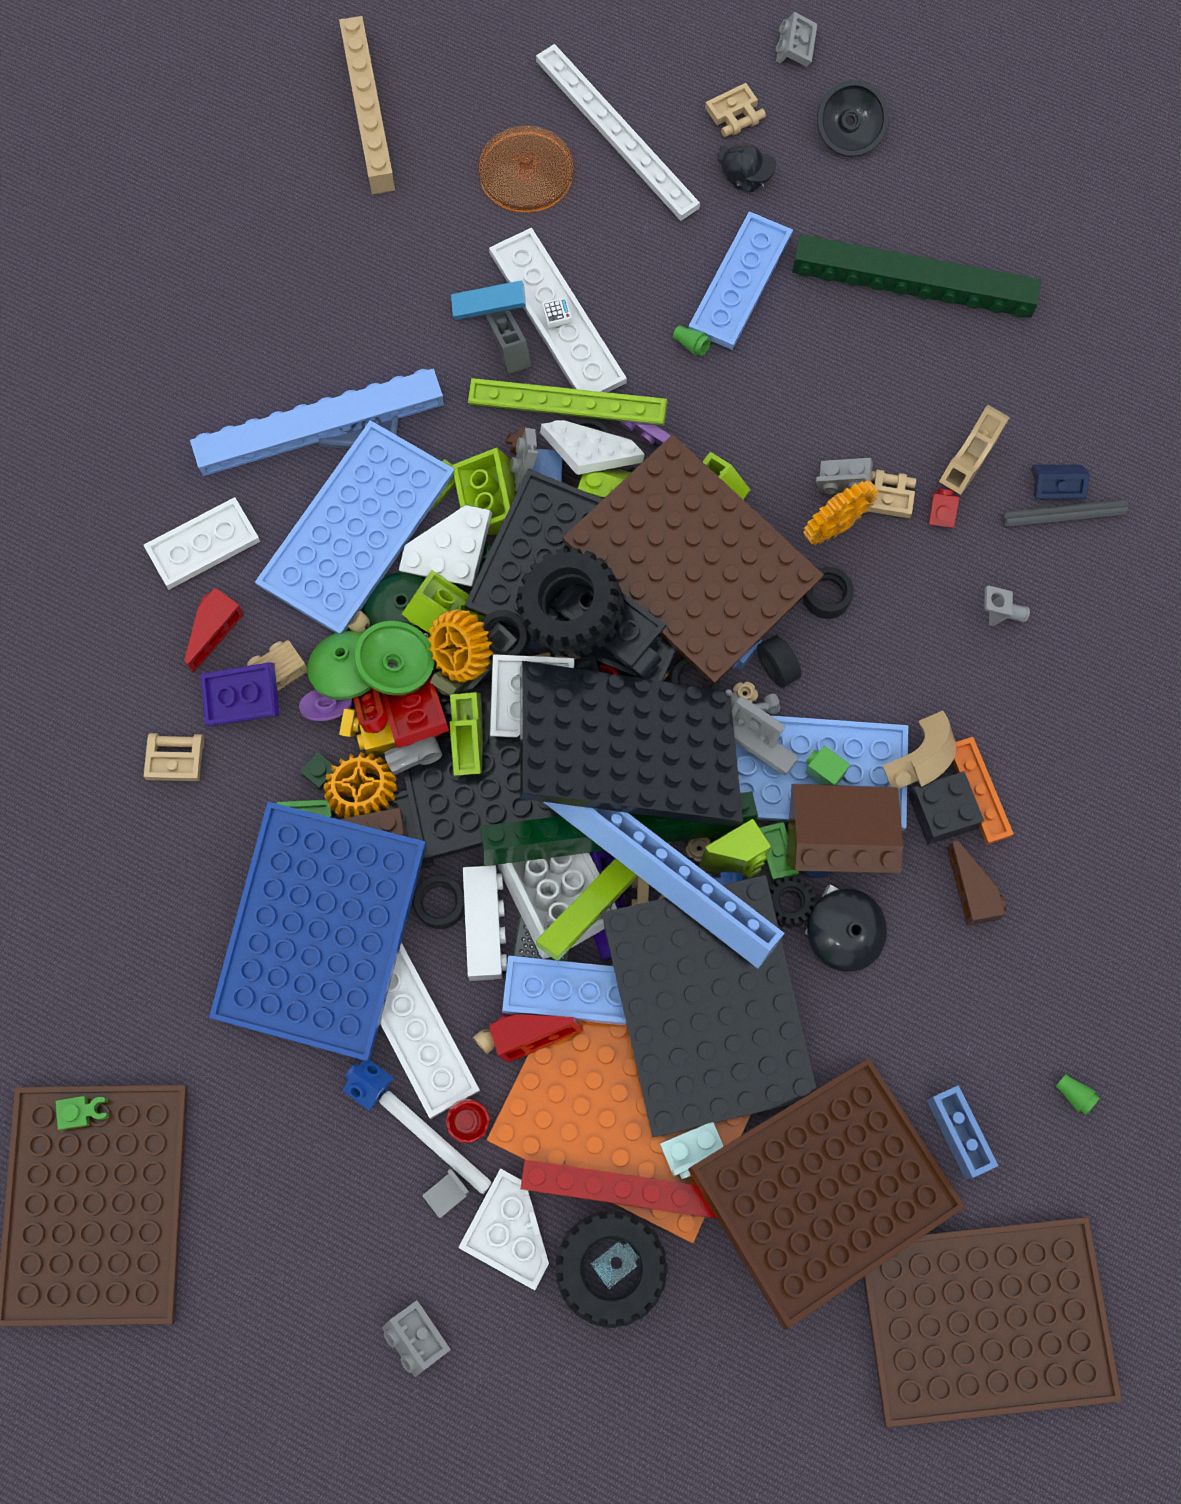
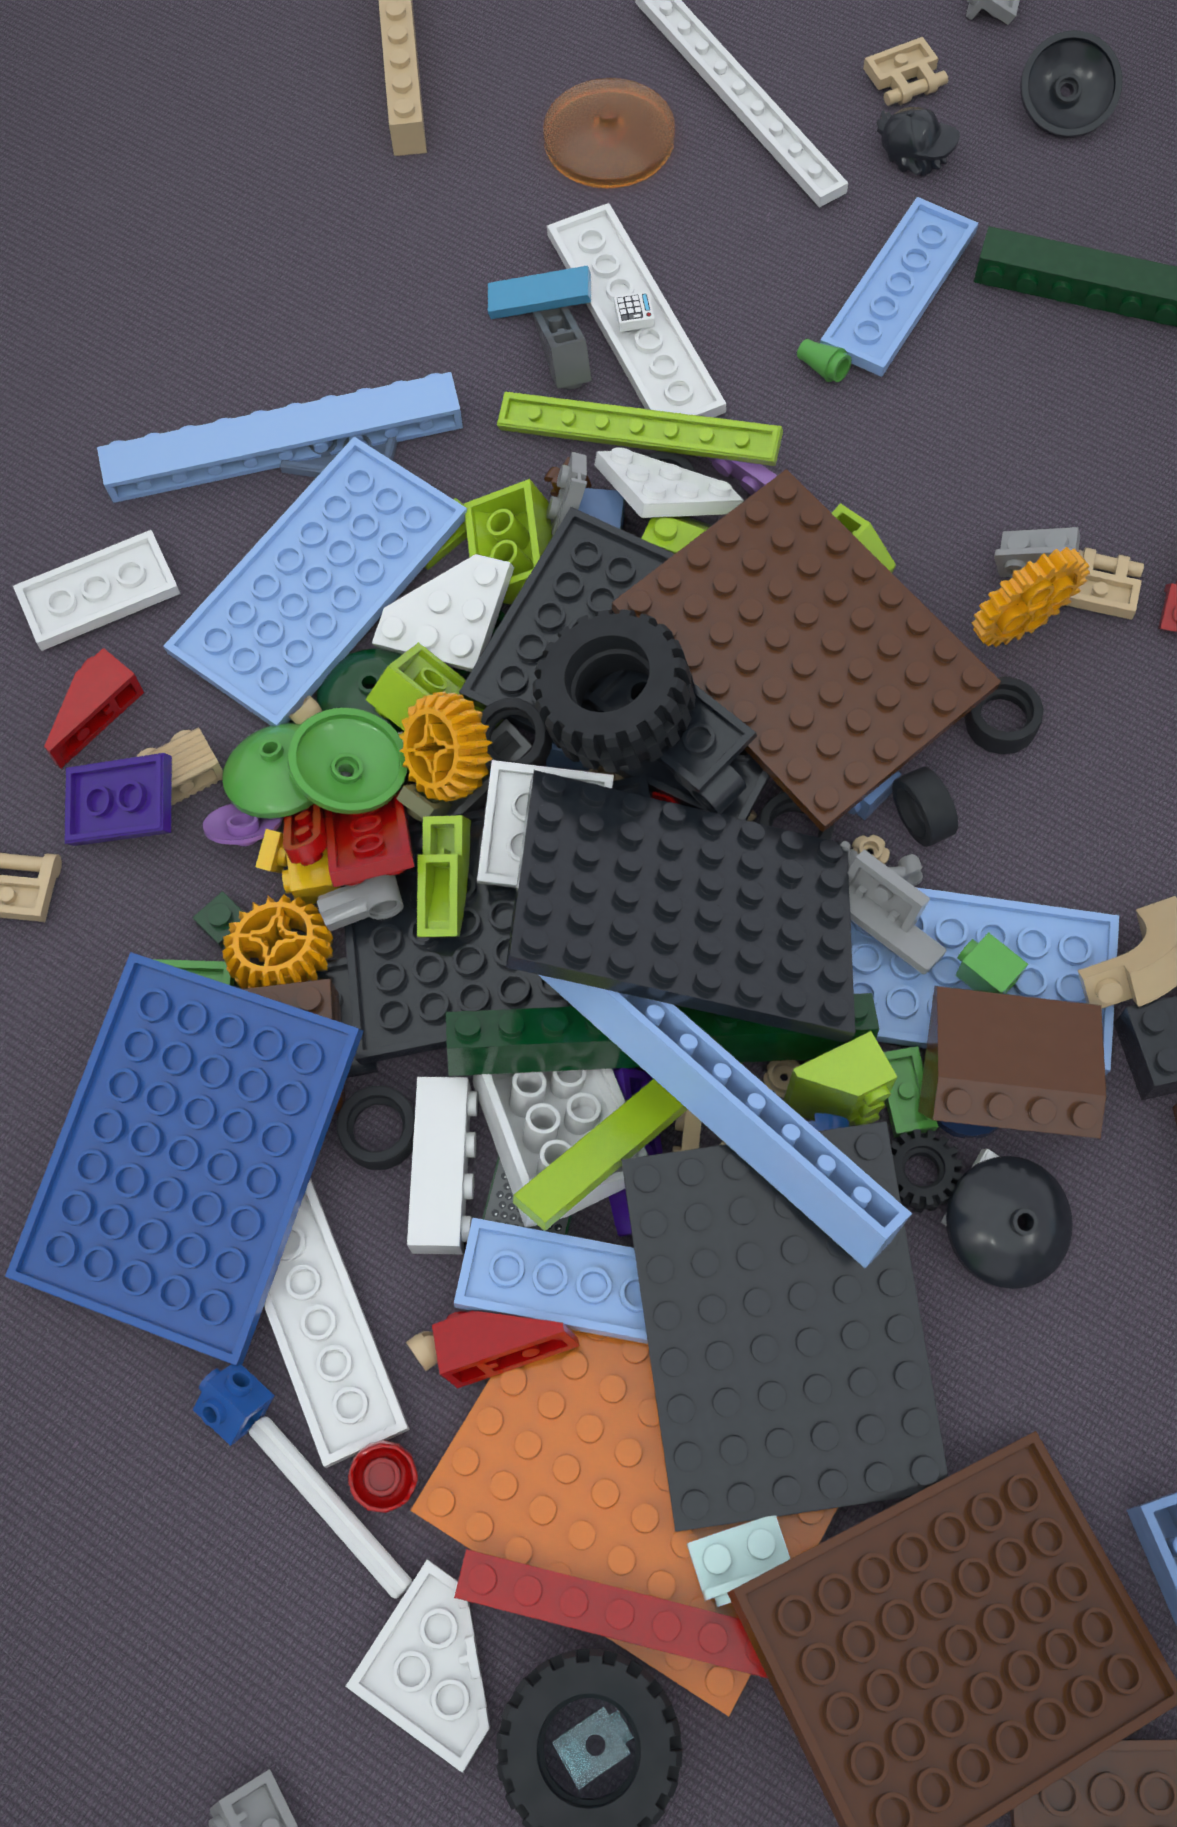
camera: 10 degrees right, 5 degrees down
light grey bracket [423,1169,470,1218] -> none

